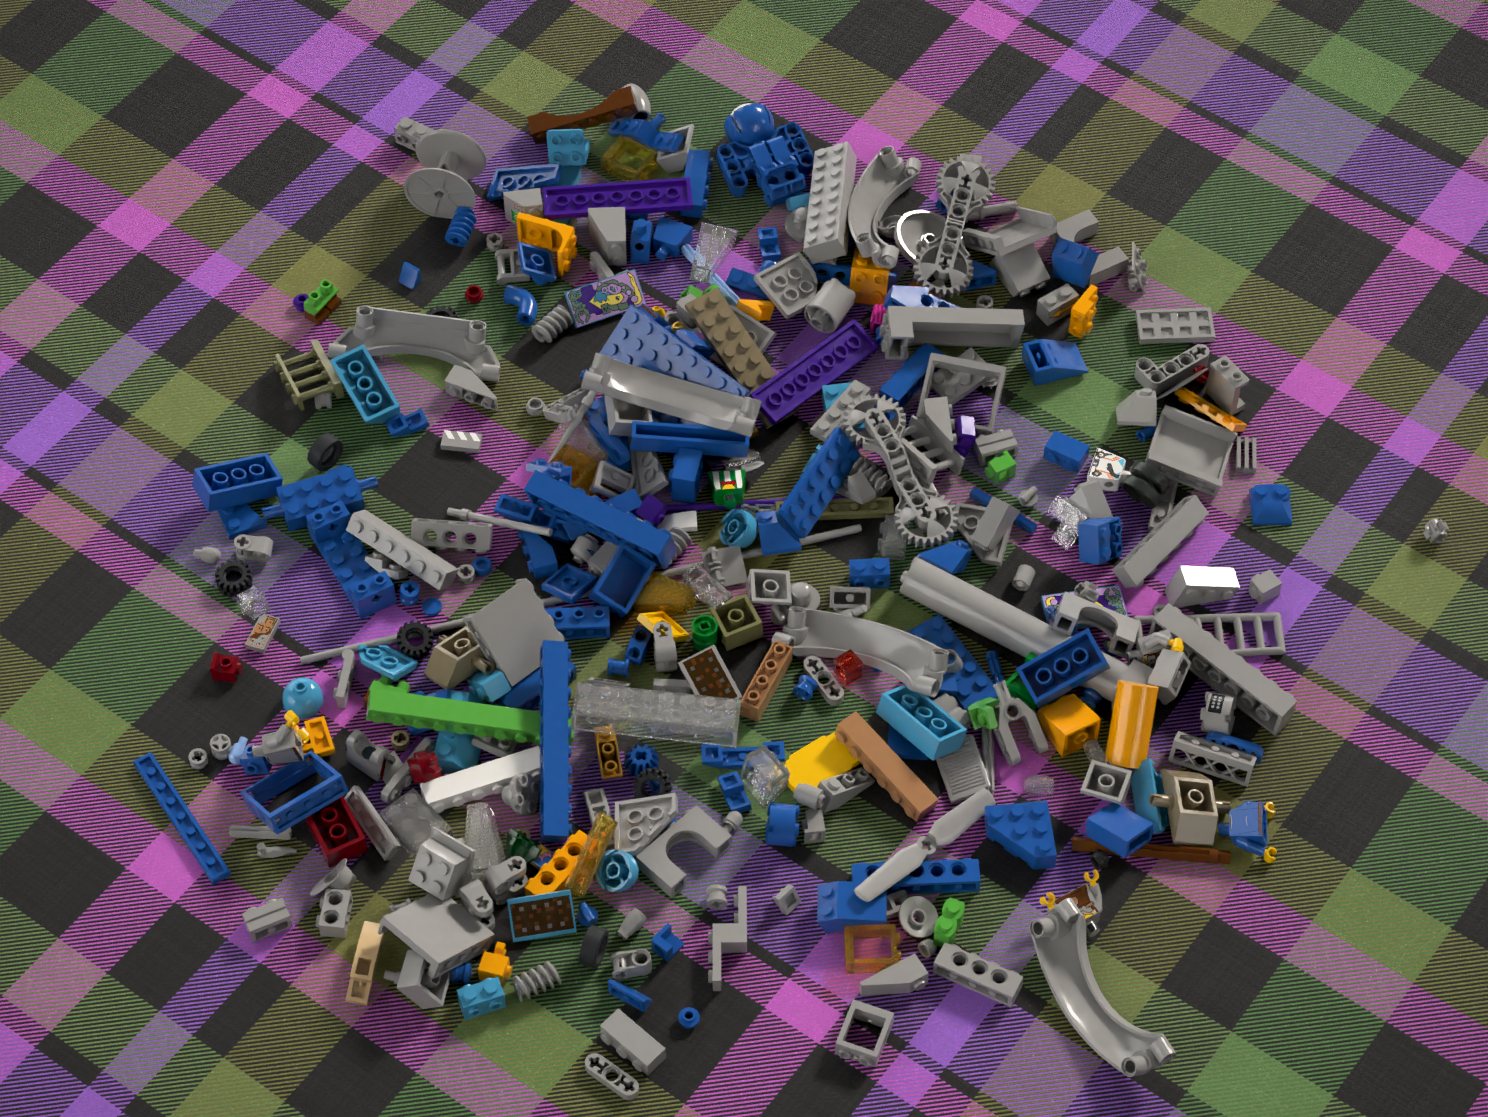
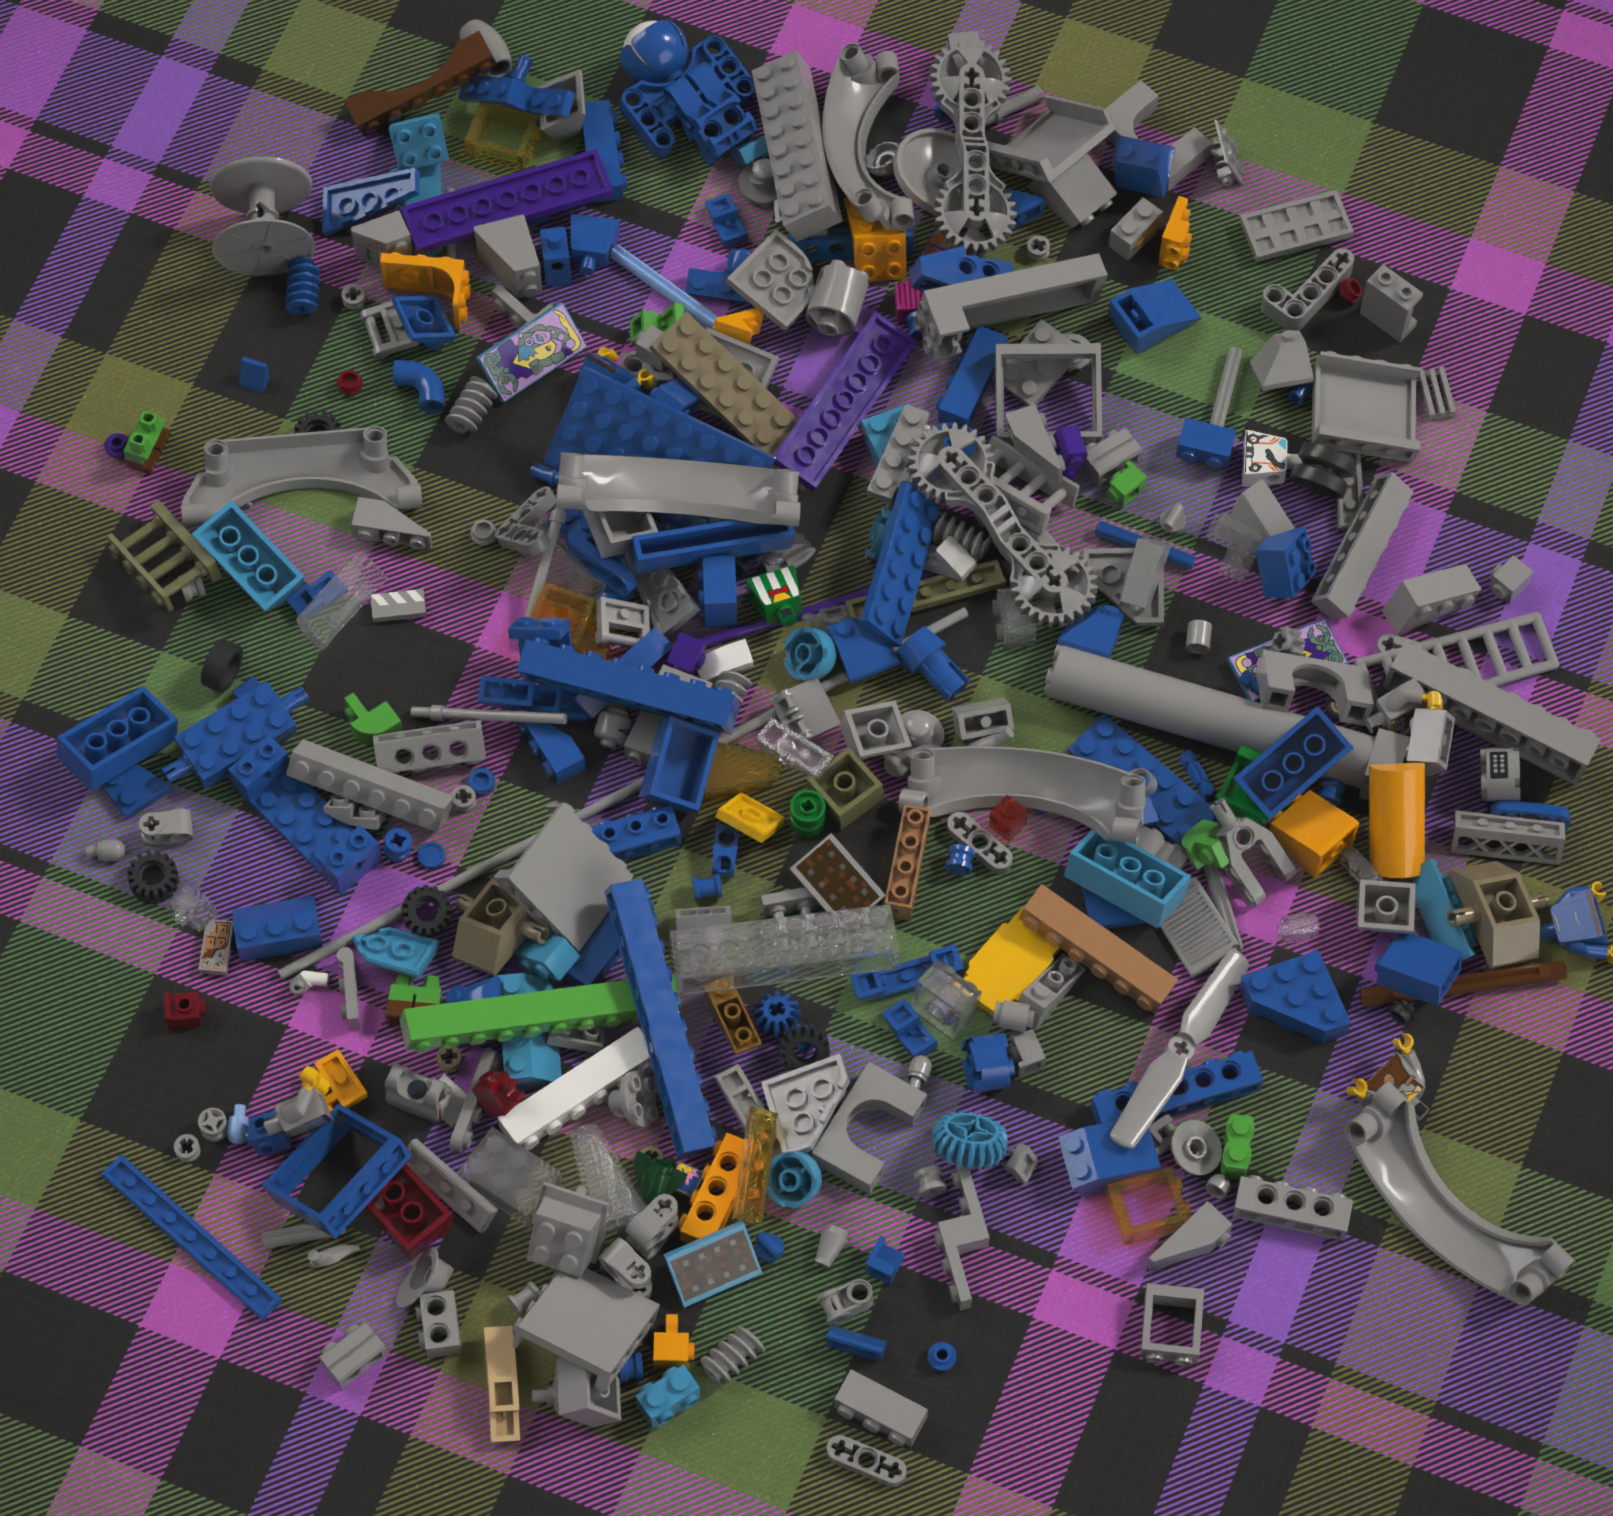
camera: 15 degrees left, 10 degrees up
dark azure cylinder [282,677,324,719] -> none
light grey brick [394,116,434,151] -> none
blue plate [541,563,598,604] -> none
black tyre [579,925,609,969] -> none
light grey piece [653,622,677,673] -> none
clear slope [690,222,738,283] -> none
blue brick [849,558,890,589] -> none
flat silver sticker [1157,368,1208,400] -> none
light orange wing [1174,387,1247,432] -> none
blue slope [1249,484,1292,525] -> none
none -> blue slope [233,895,323,961]
none -> arm [289,971,329,995]
none -> clear piece [296,554,388,651]
none -> bright green brick [344,693,403,745]
none -> blue piece [897,626,970,702]
none -> dark azure gear [931,1111,1008,1170]
none -> light grey axle [1210,347,1242,427]

